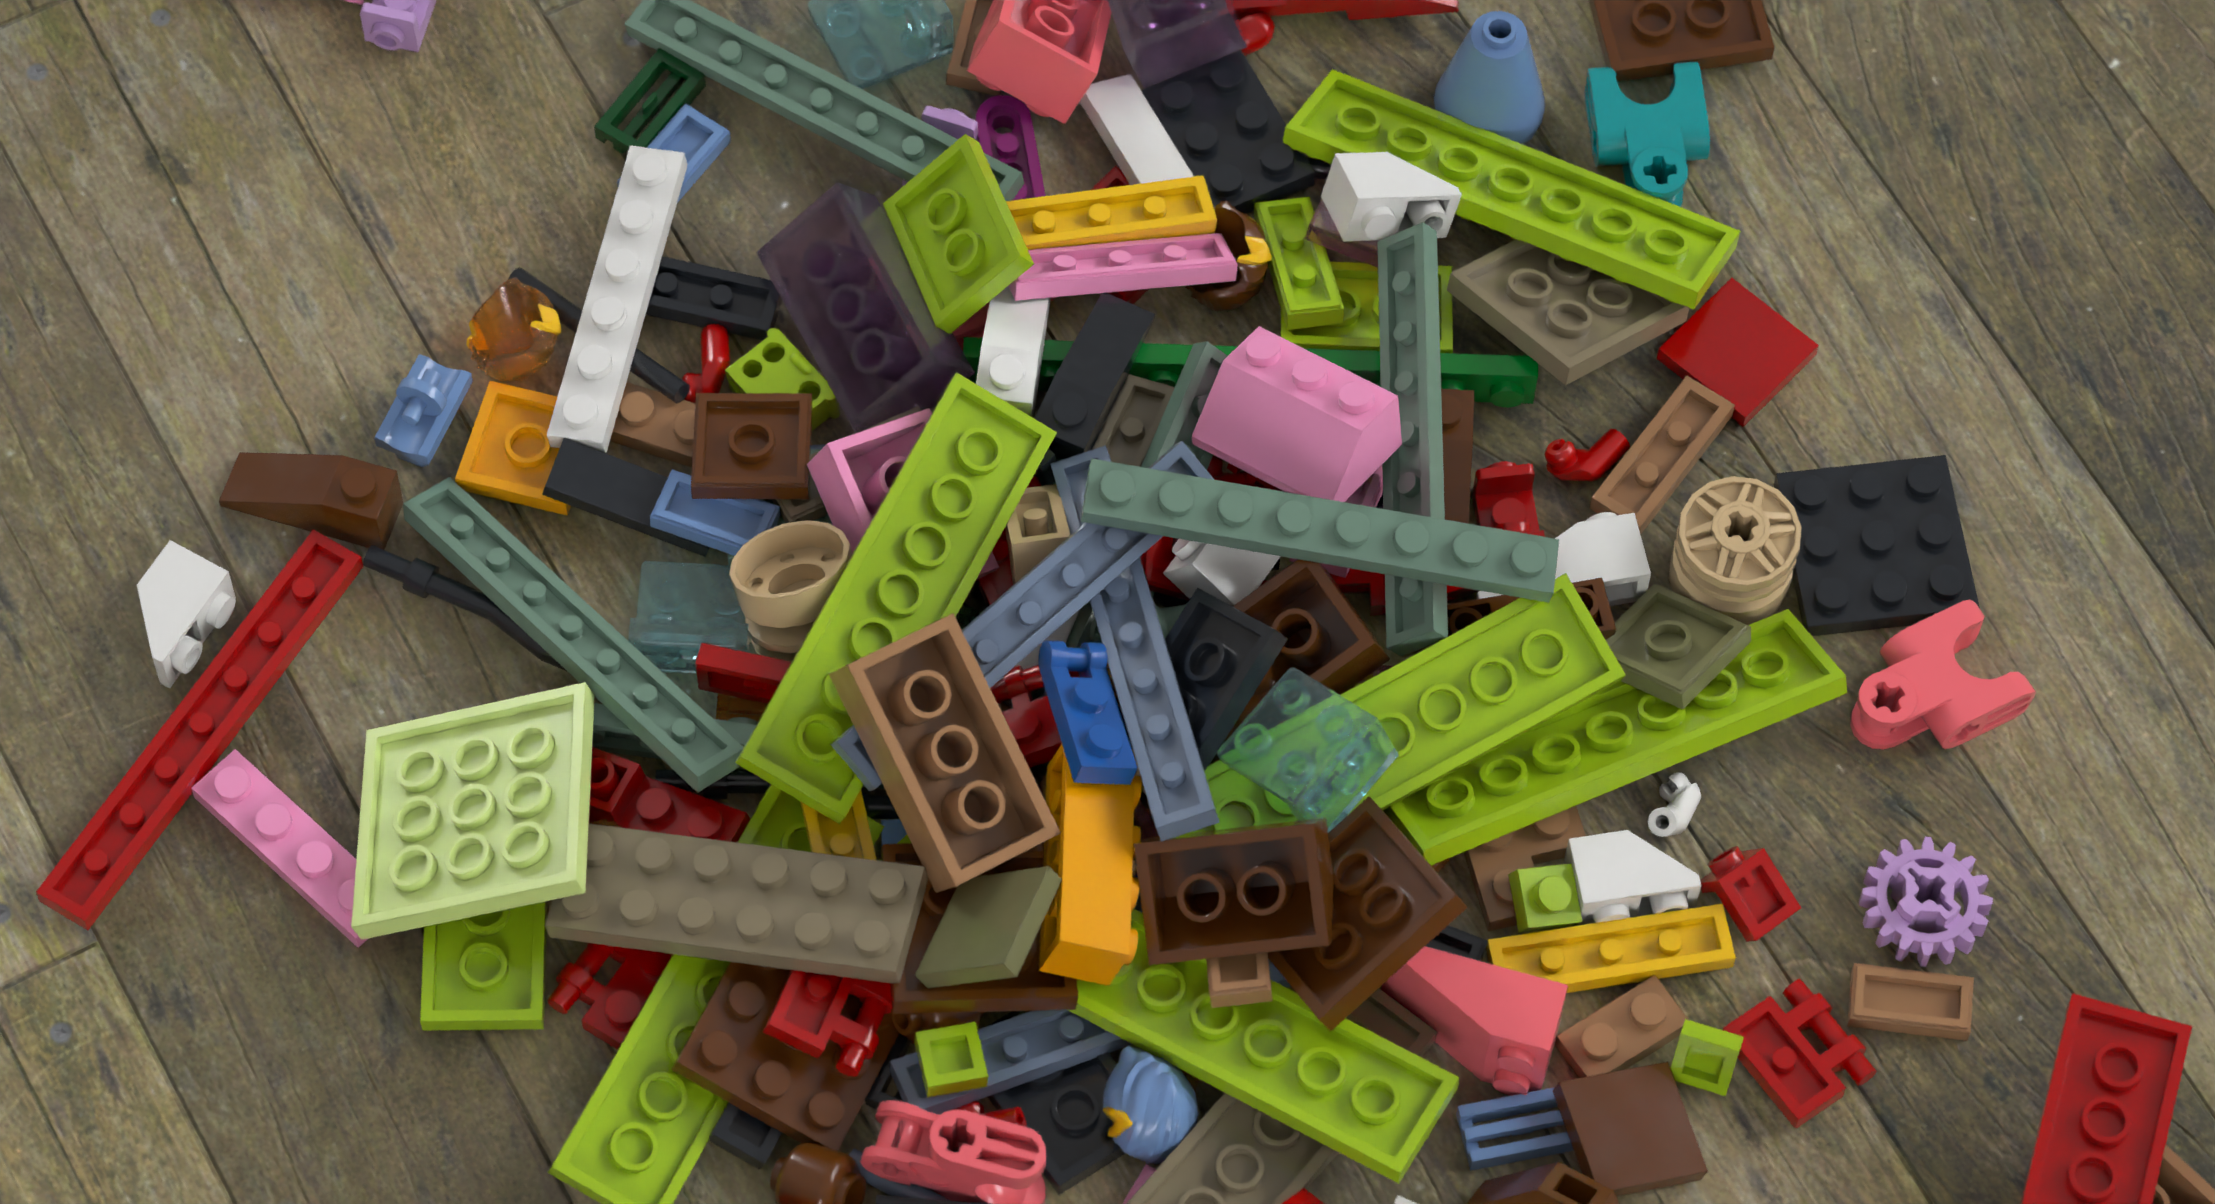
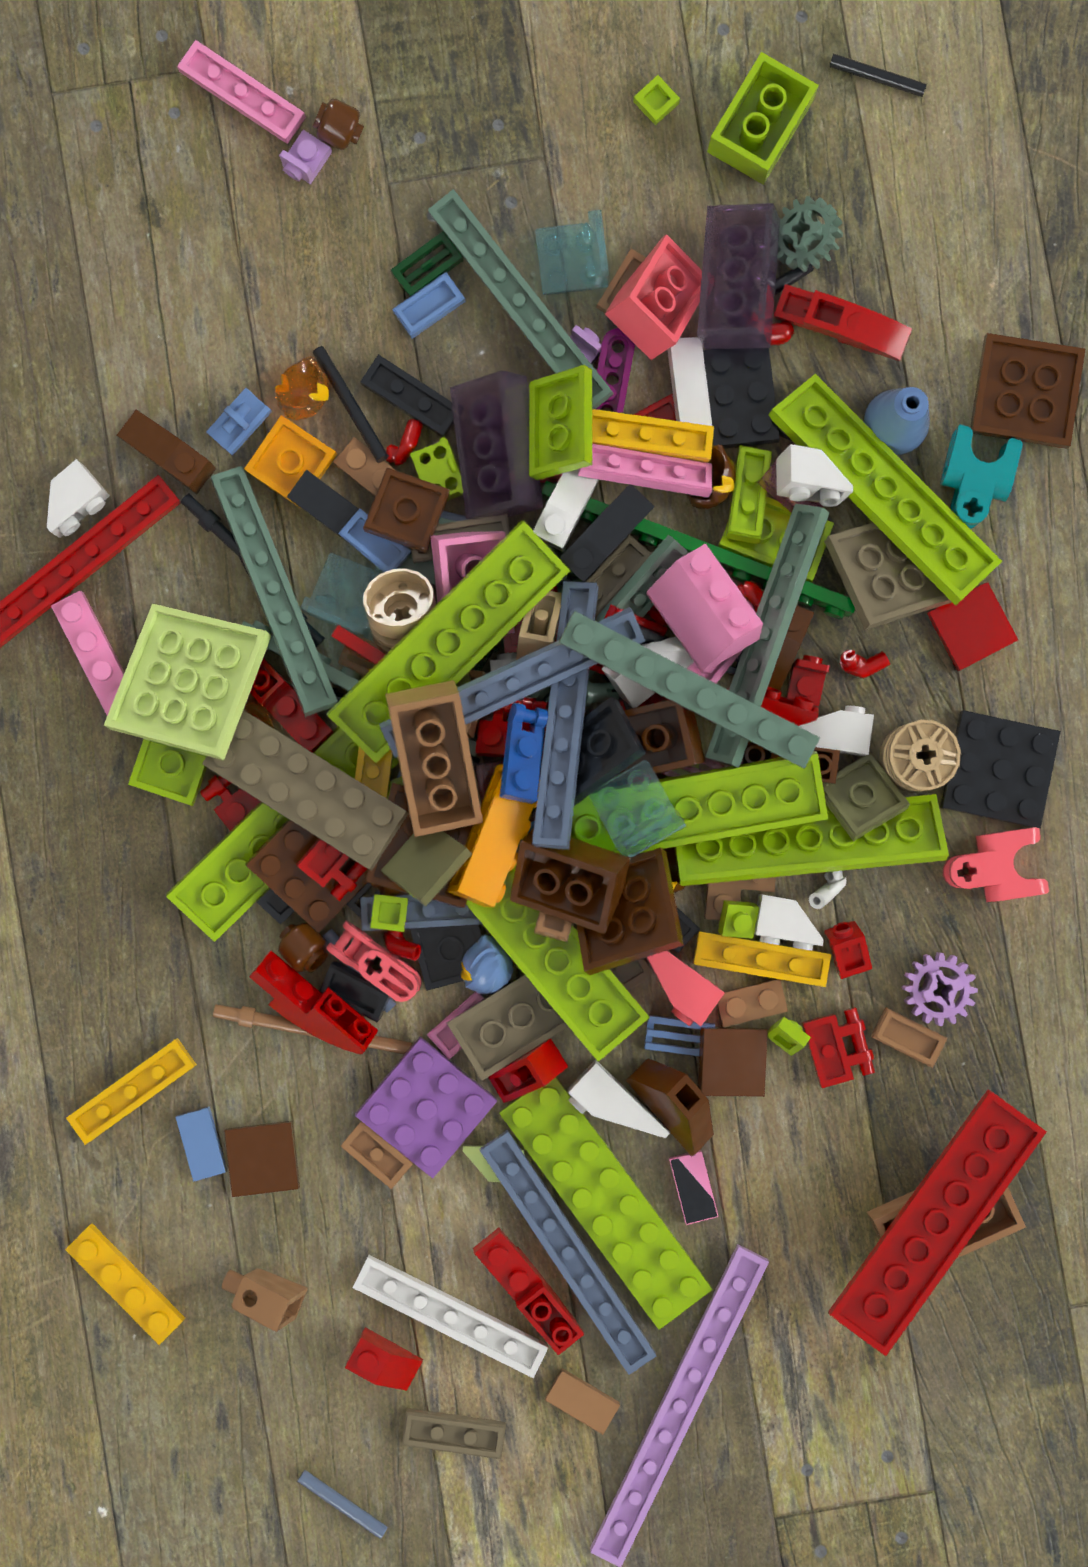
camera: 25 degrees right, 25 degrees up
white plate [547,146,688,453] -> none
medium nougat plate [1590,376,1735,535] -> none

